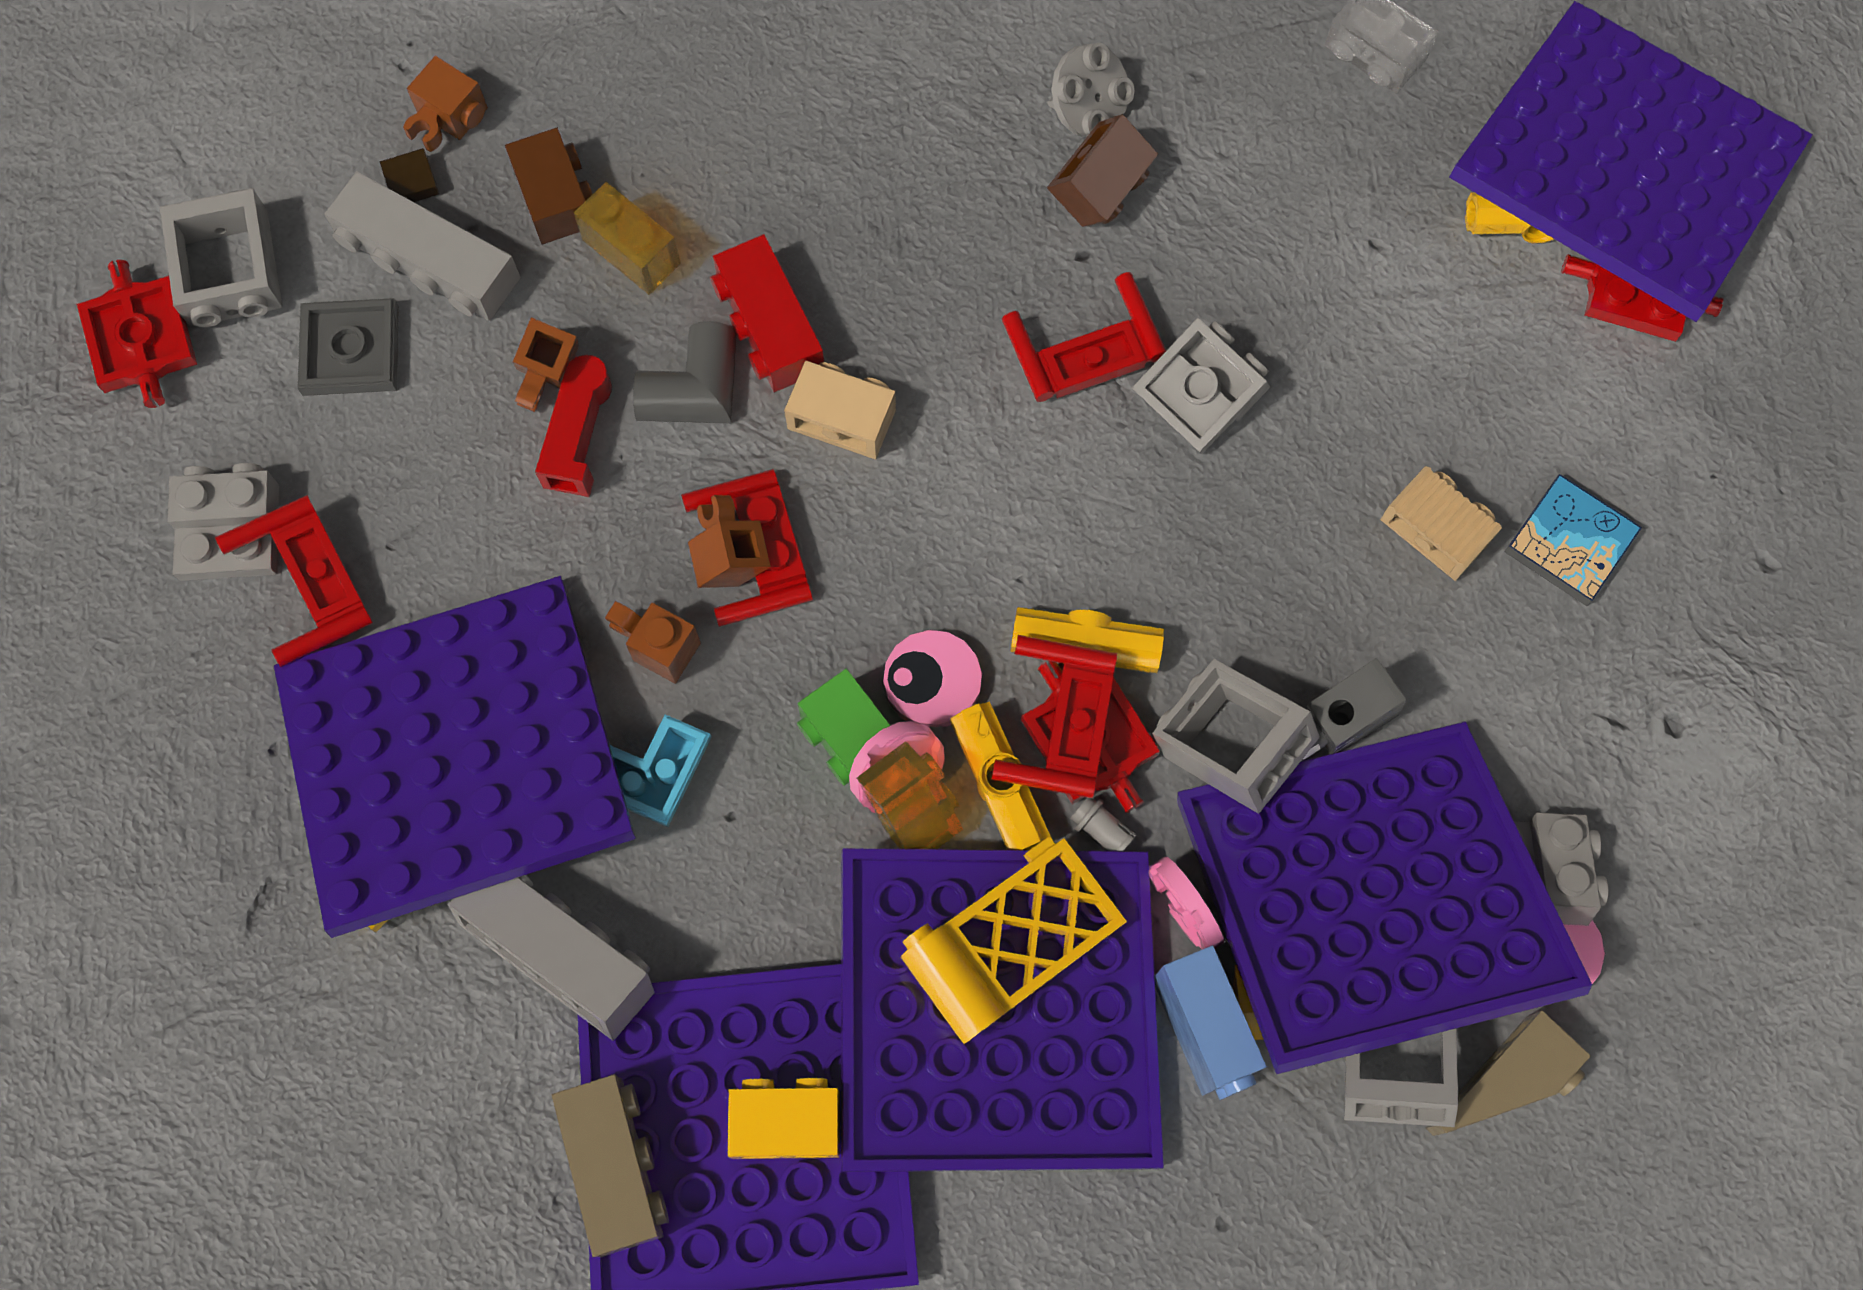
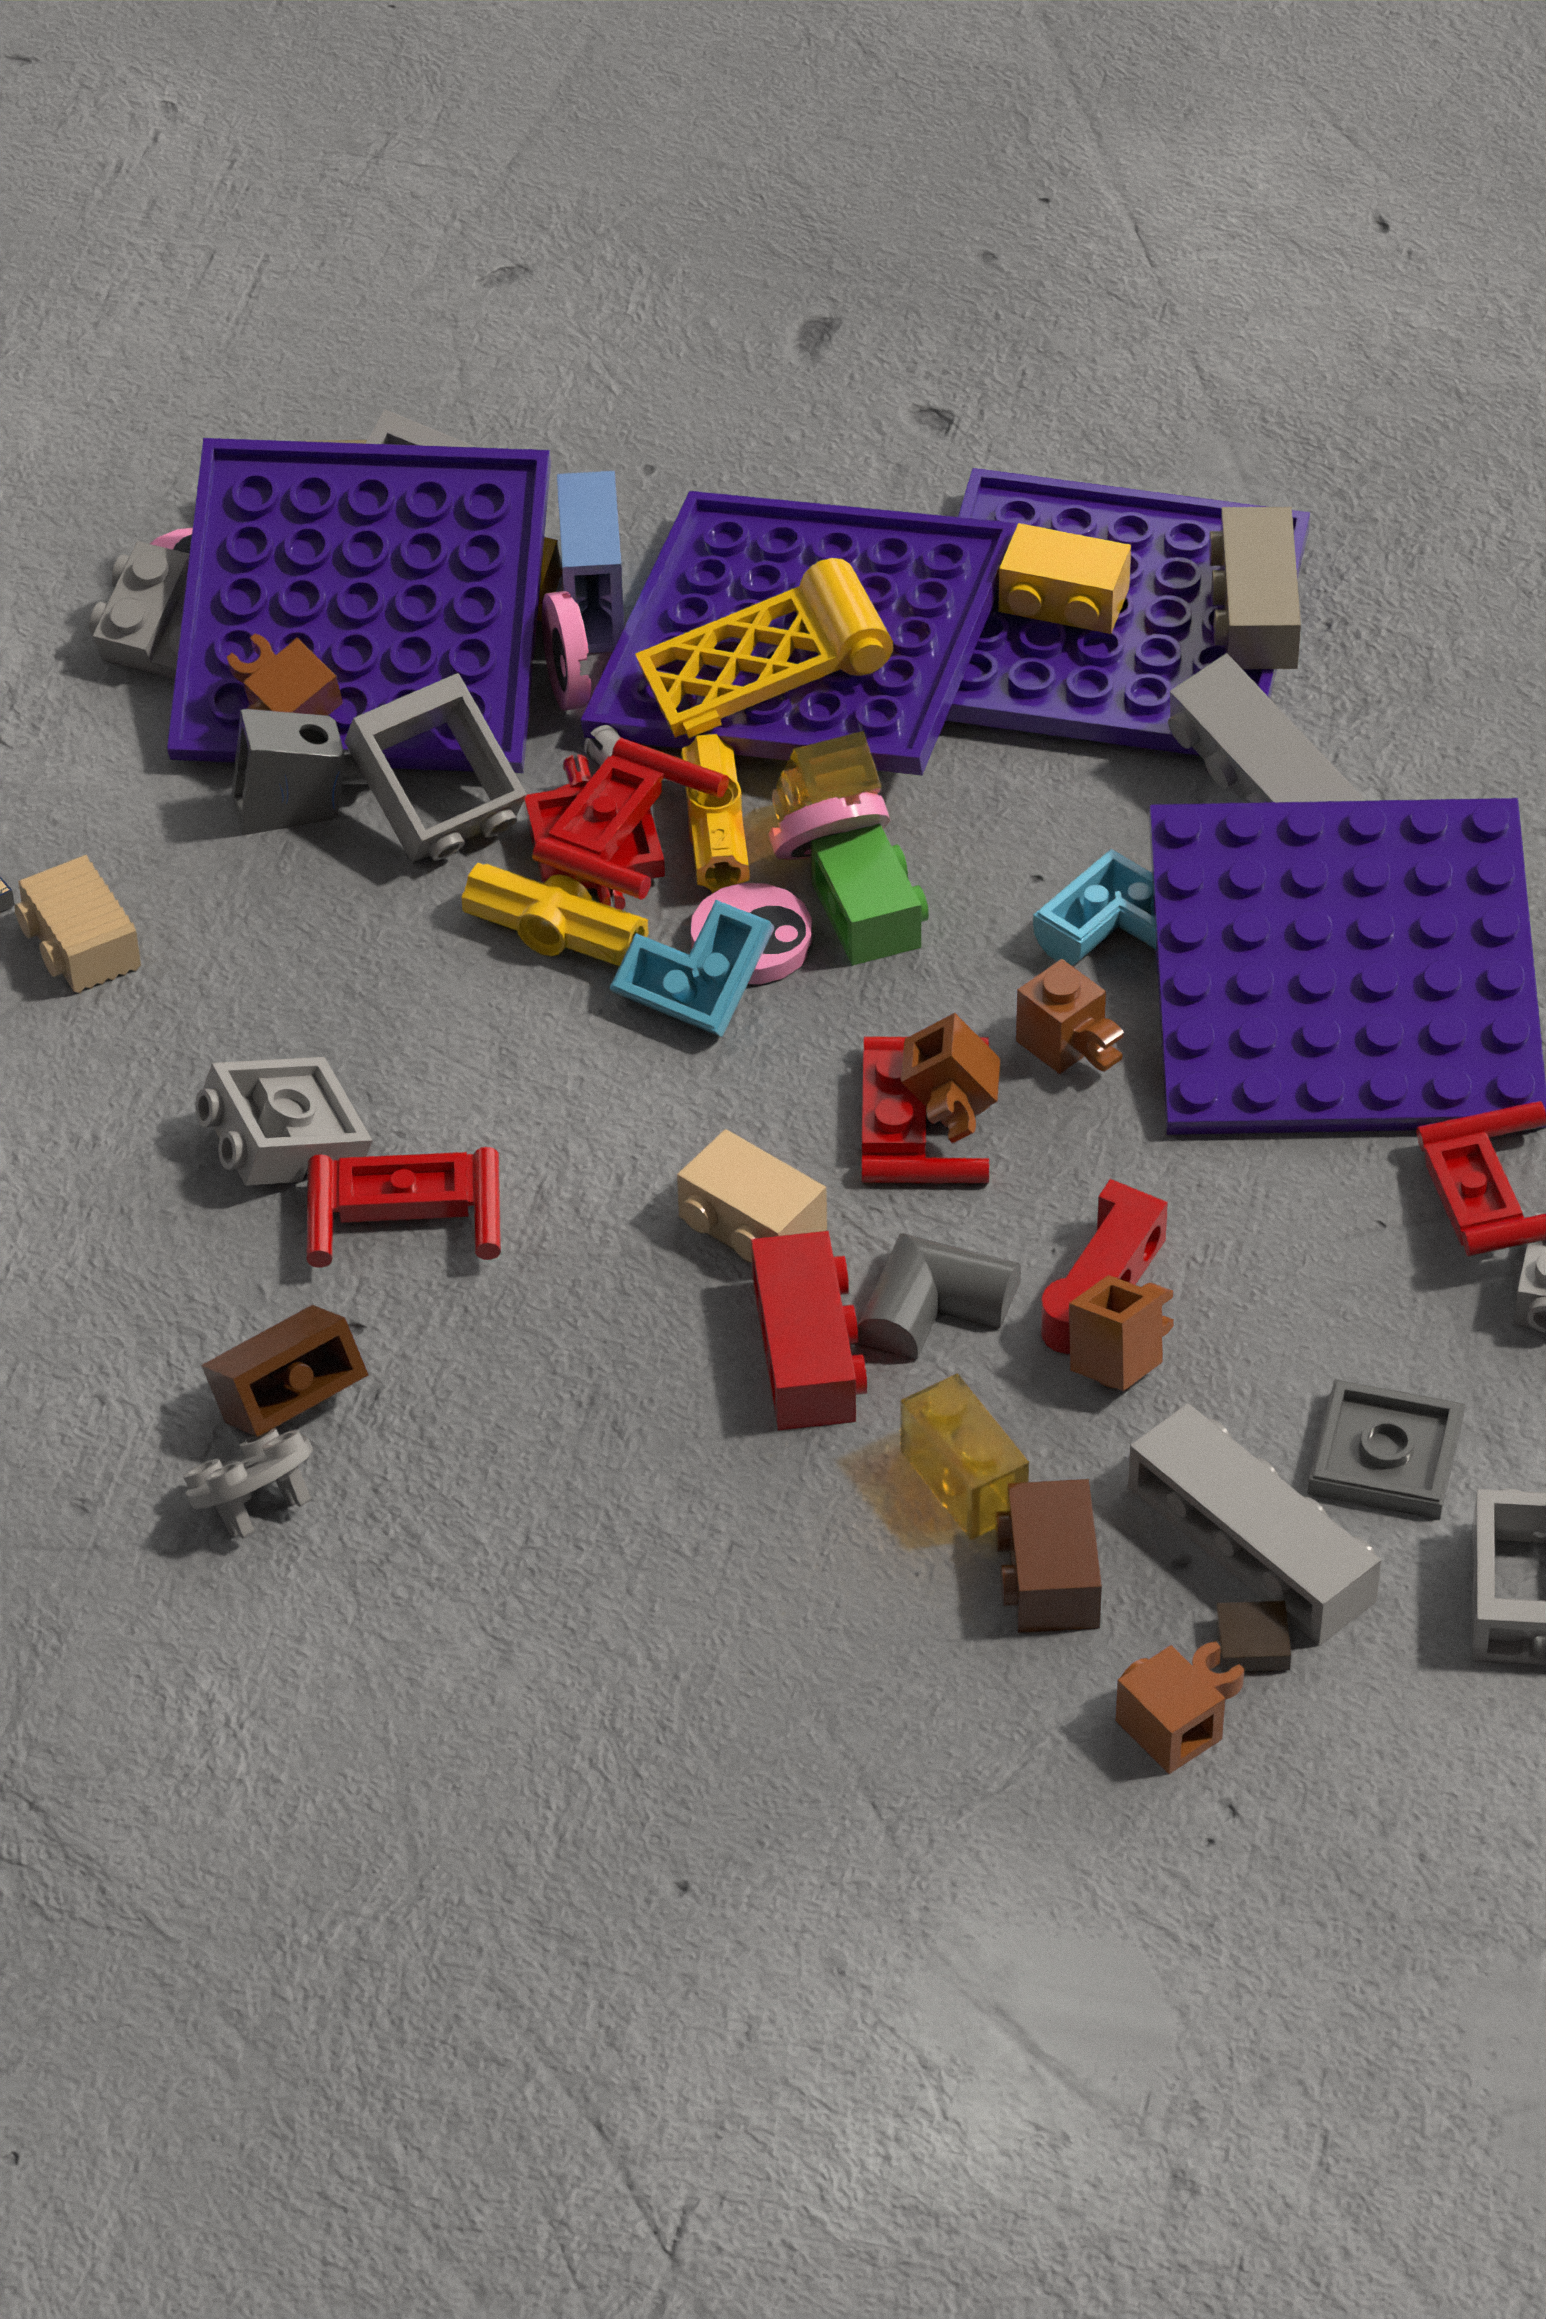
camera: 160 degrees left, 25 degrees down
none -> dark orange brick [227,633,343,716]
none -> medium azure brick [609,900,774,1037]

